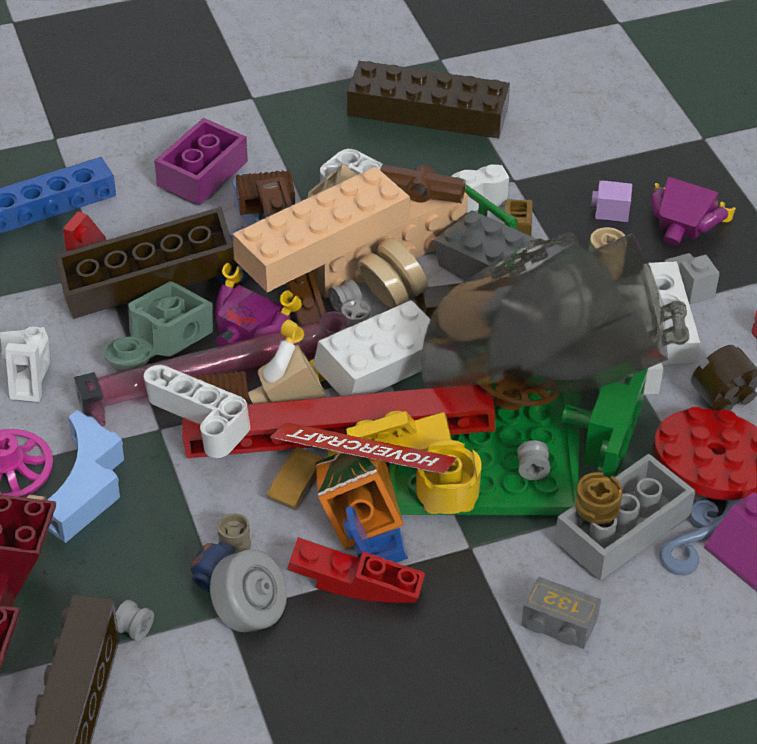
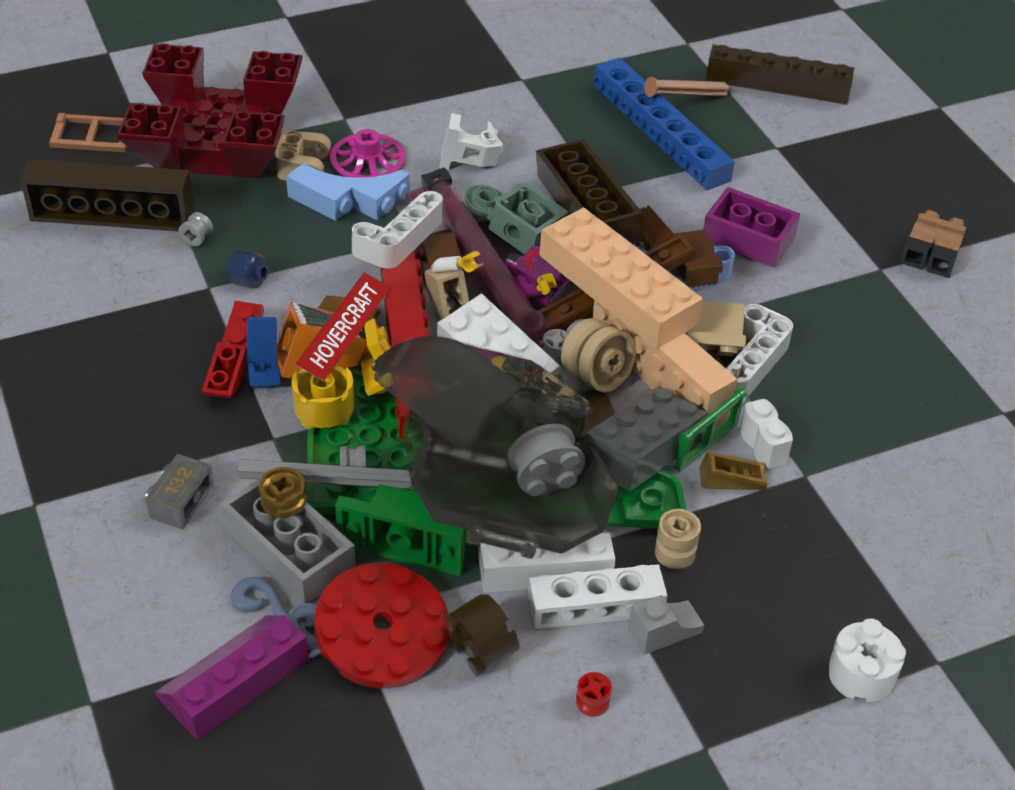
camera: 85 degrees right, 0 degrees up
red wing [63,211,106,252] -> none
light grey wheel [210,549,287,632] -> none
dark tan wheel [217,513,251,553] -> none
dark brown brick [347,60,510,139] -> none
reddish brown piece [380,165,466,204] -> none
lavender brick [591,180,632,222] -> none
magenta torso [650,177,736,246] -> none
none -> light grey axle [237,459,428,490]
none -> white brick [829,619,906,702]
none -> hips [899,210,966,278]

